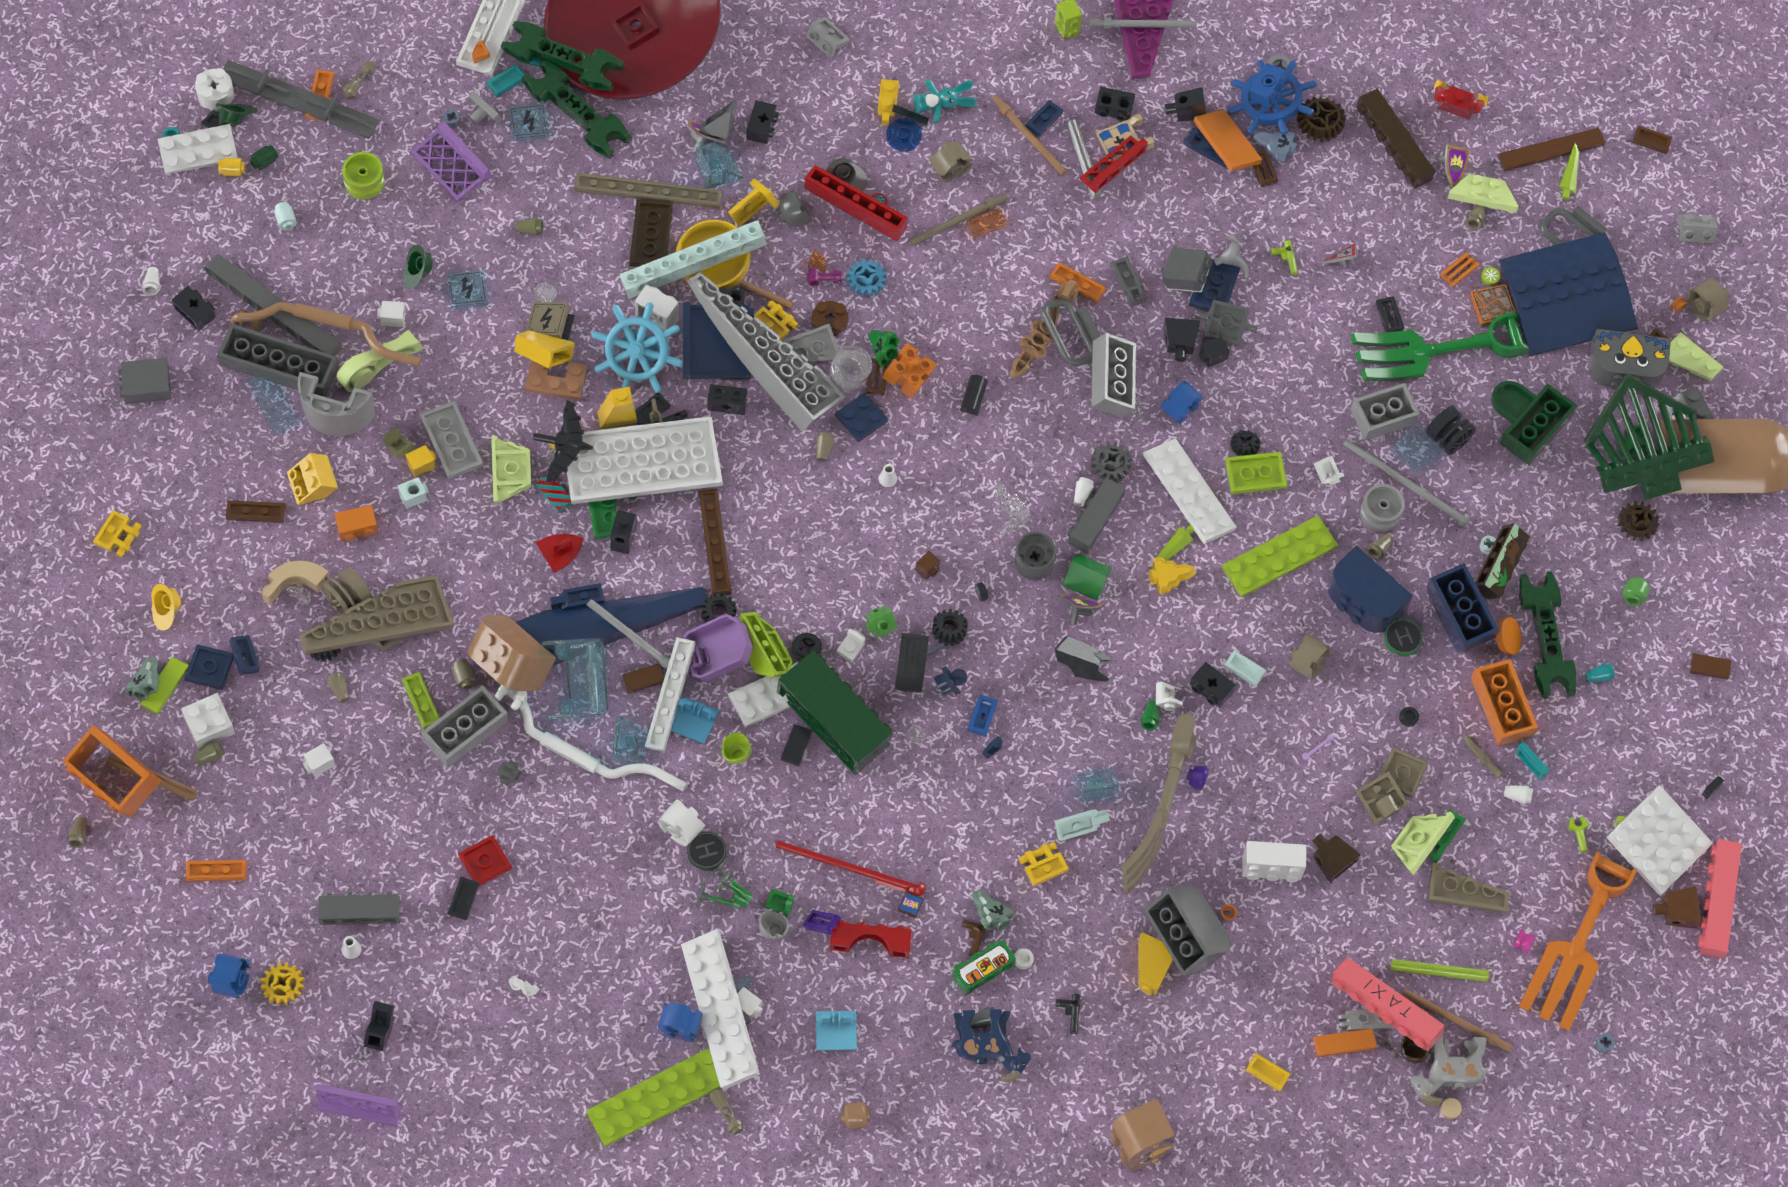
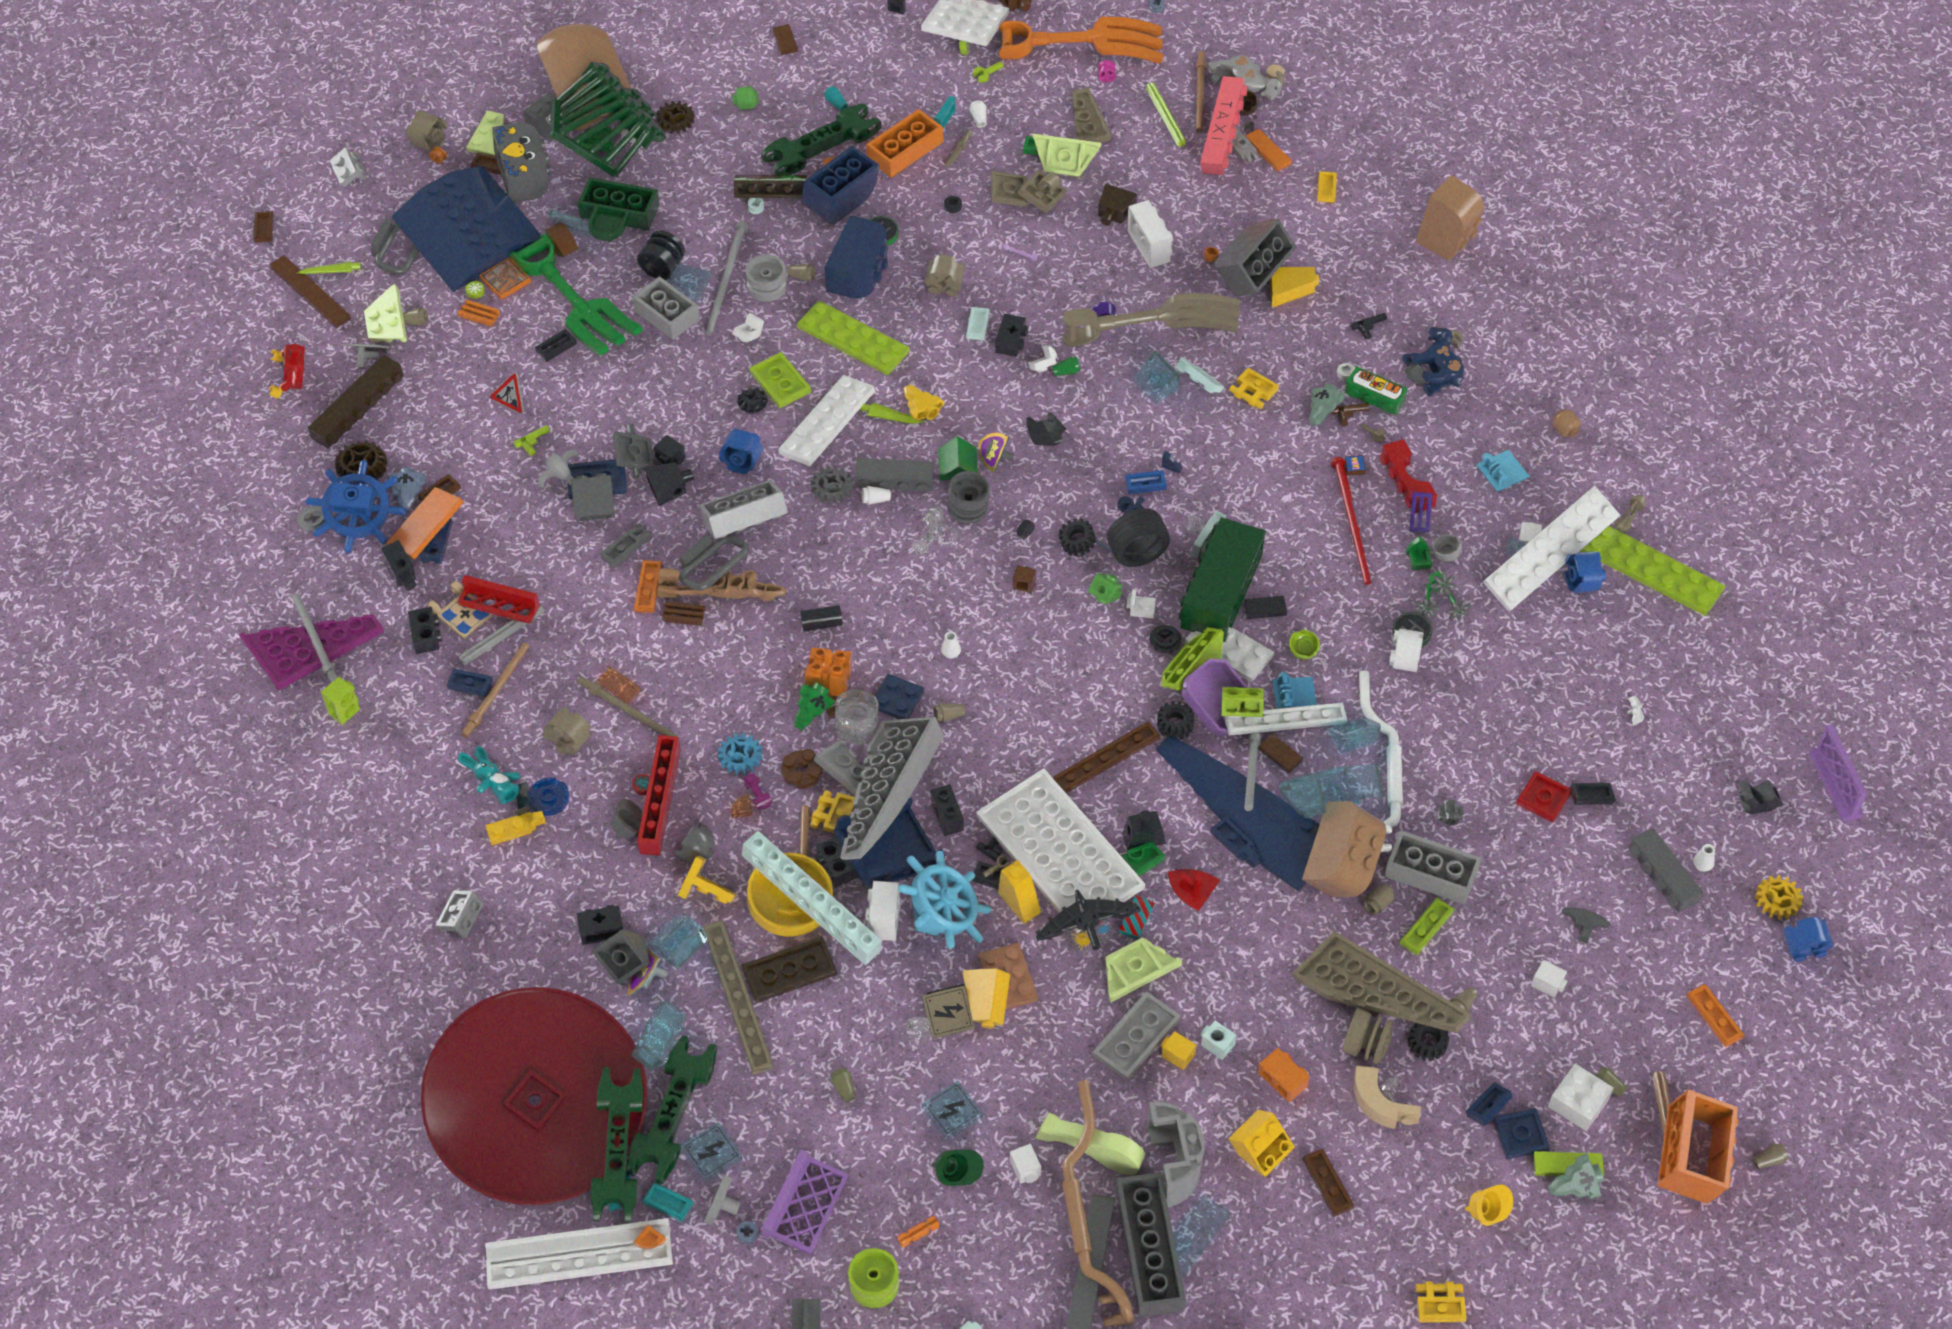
camera: 110 degrees left, 10 degrees down
olive bracket [382,427,415,460] -> none
none -> reddish brown brick [544,222,579,257]
none -> clear light blue tile [548,209,592,237]
none -> clear light blue brick [631,1000,686,1071]
none -> reddish brown tile [662,601,706,626]
none -> orange axle [897,1216,939,1248]
none -> light aqua hinge [1191,510,1227,558]
none -> lime brick [1222,687,1264,717]
none -> dark tan hand [1361,423,1385,442]
none -> dark grey piece [1562,908,1611,943]

